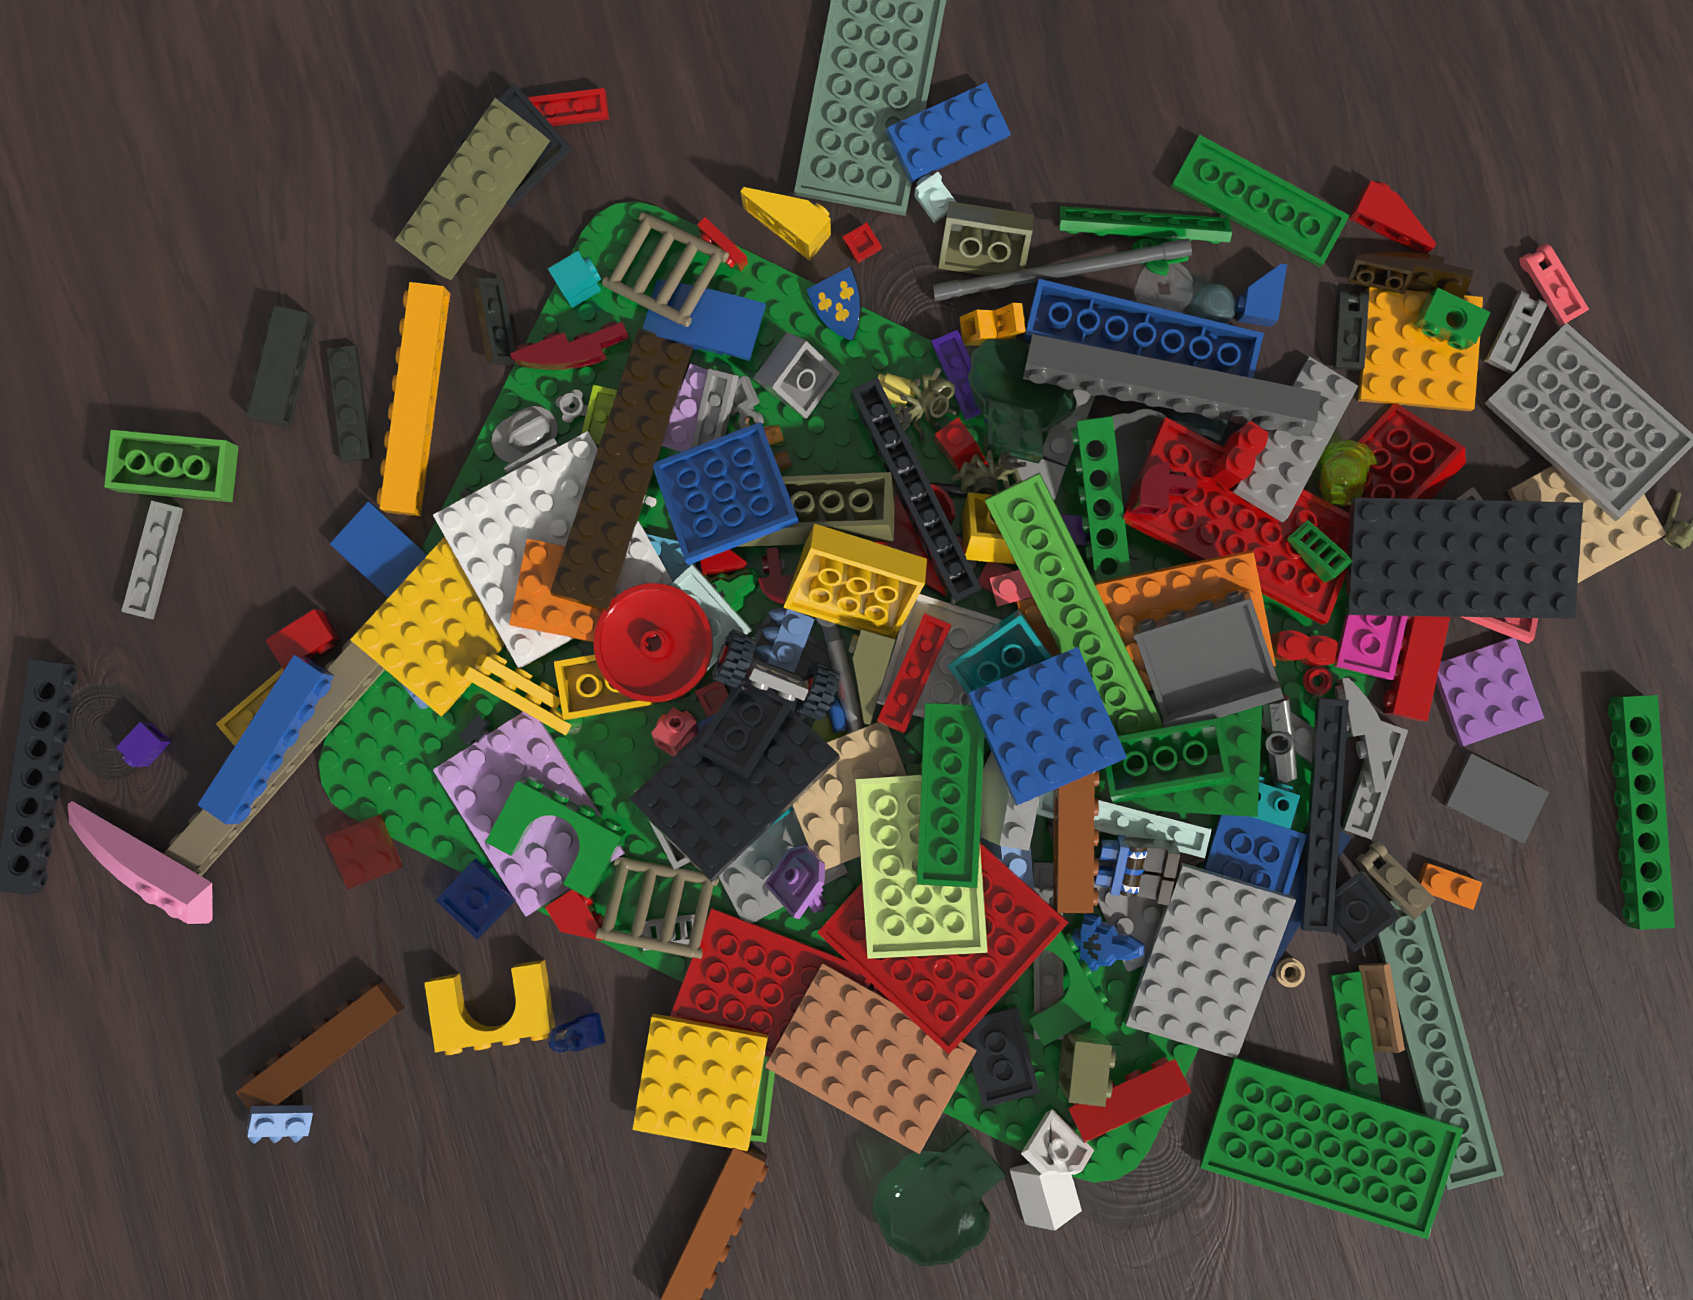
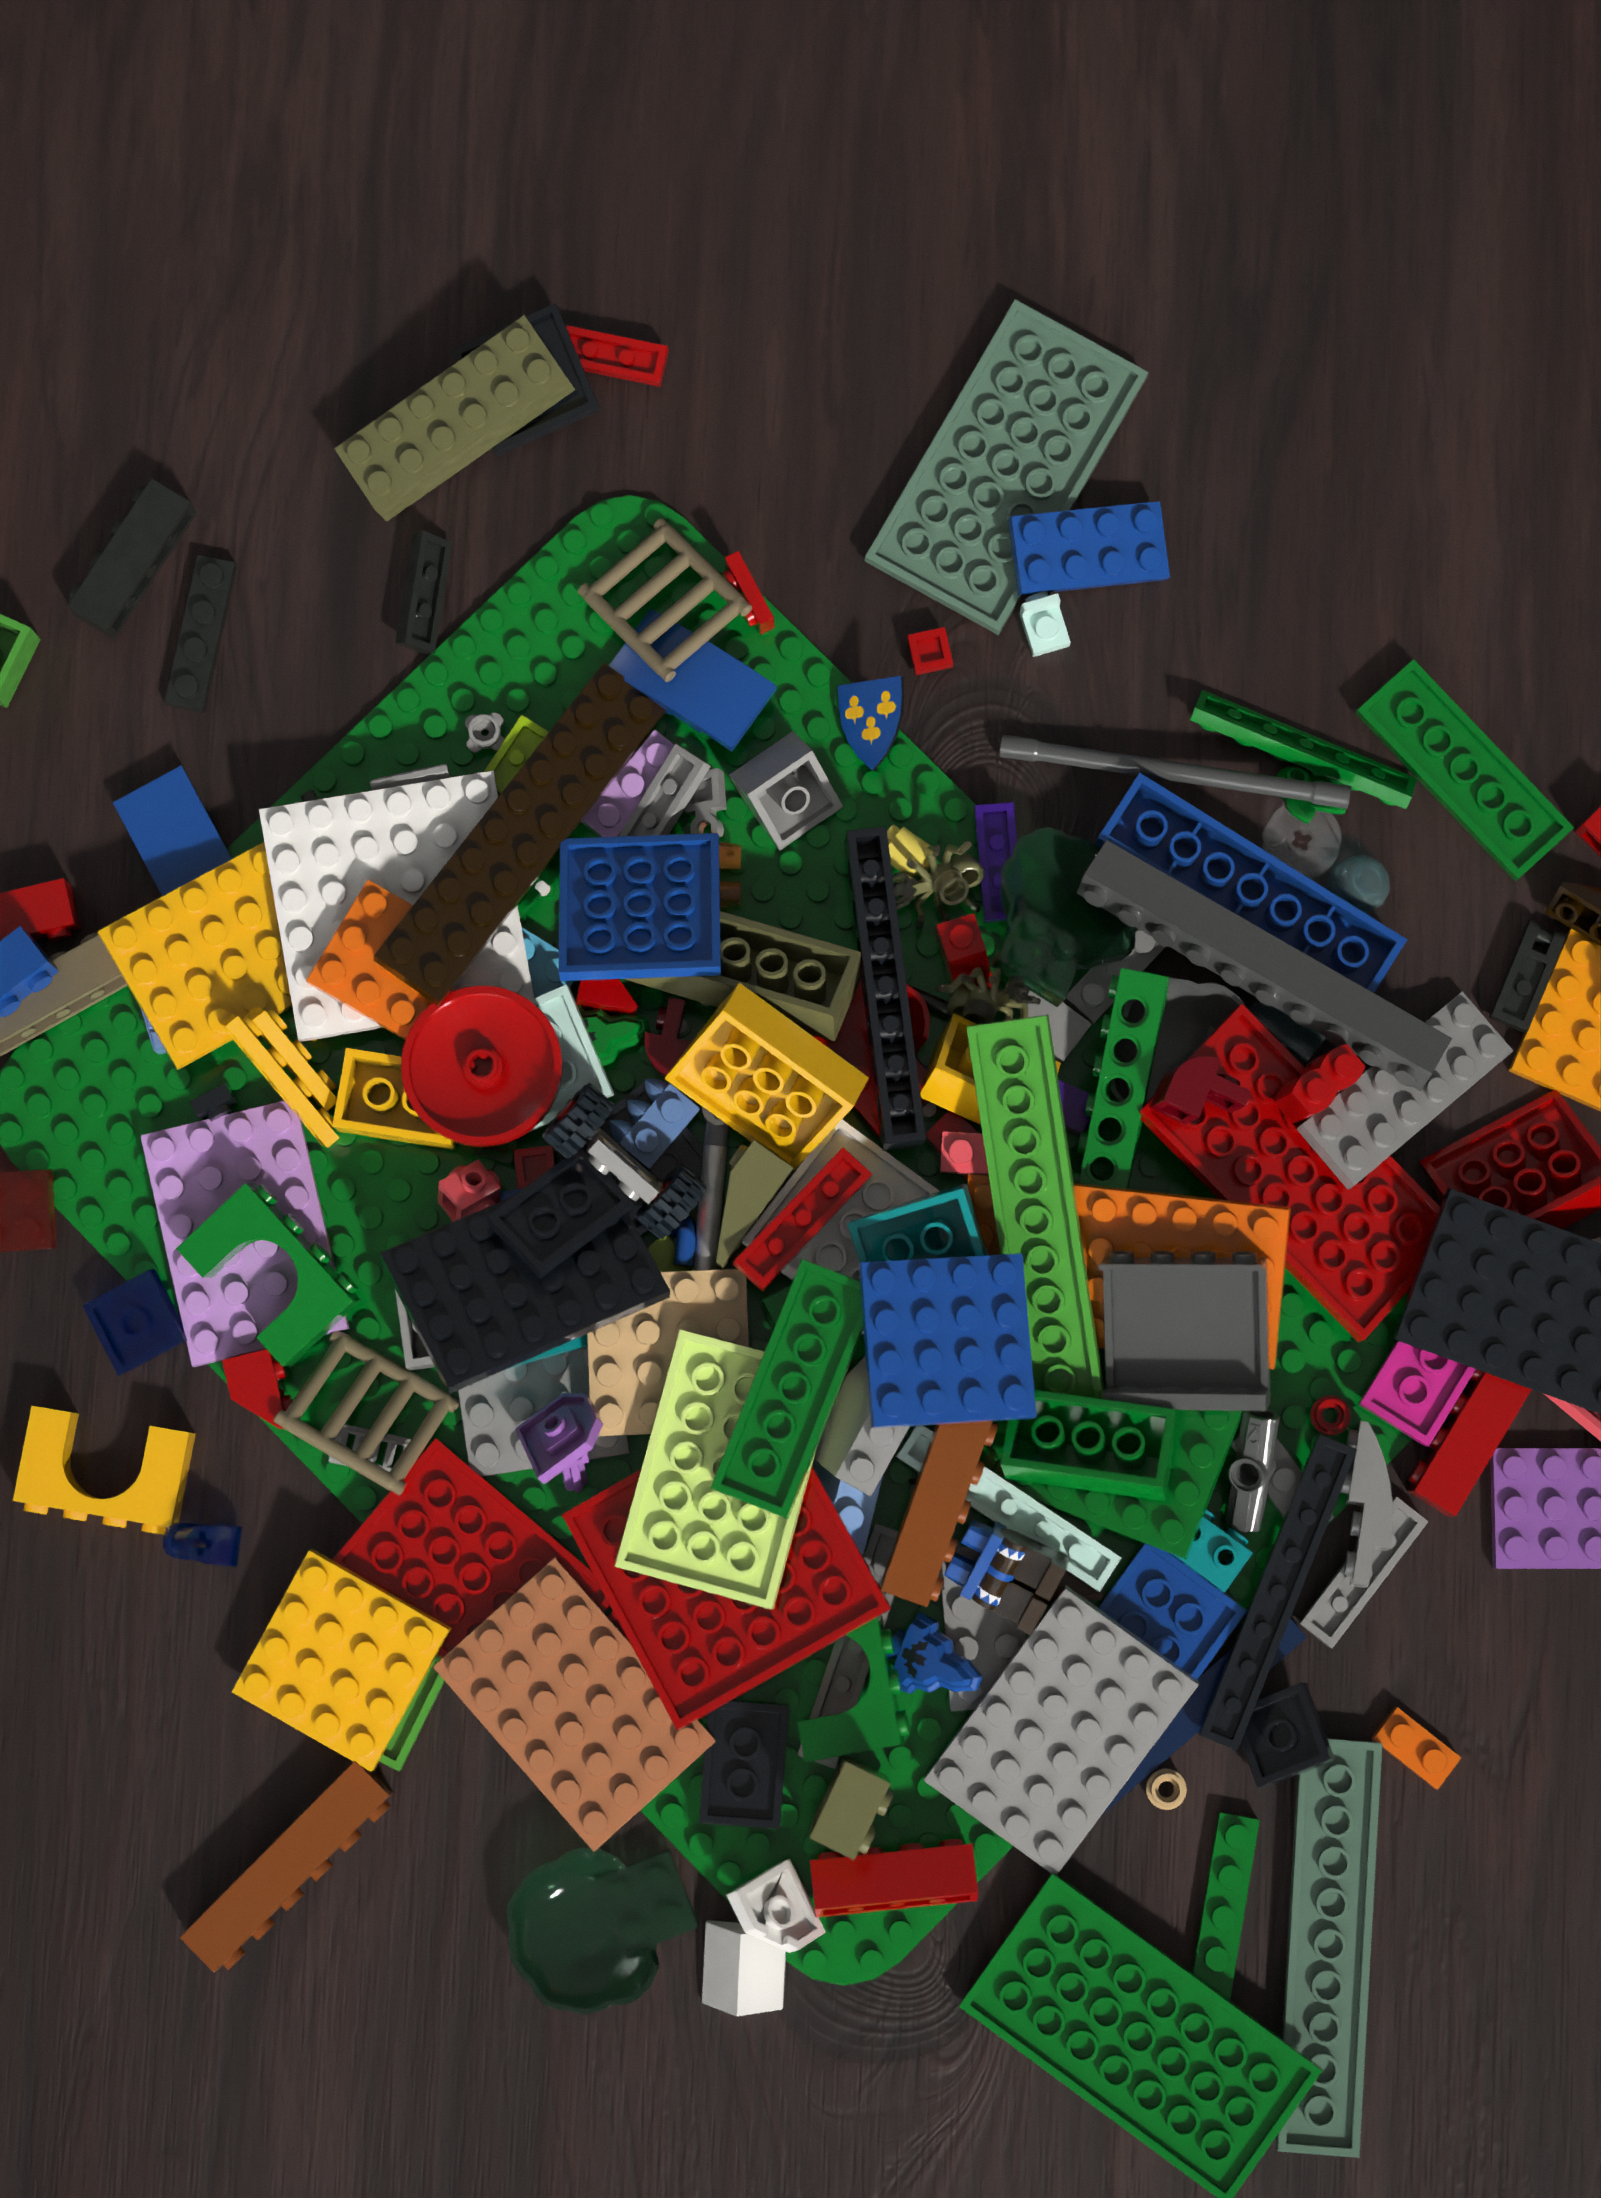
camera: 20 degrees right, 5 degrees down
light orange brick [377,282,450,517] -> none
light grey piece [492,406,558,463] -> none
dark red slope [510,321,630,370] -> none
teal piece [548,251,601,308] -> none
yellow slope [740,187,831,261] -> none
olive slope [938,201,1034,276] -> none
light orange brick [960,303,1025,346] -> none
blue slope [1235,264,1287,327] -> none
red brick [1271,631,1338,666] -> none
green slope [1287,520,1352,583] -> none
clear neon green helmet [1318,439,1377,507] -> none
dark tan plate [1354,841,1436,921] -> none
medium nougat plate [1358,963,1405,1053] -> none
dark grey tile [1443,753,1549,844] -> none

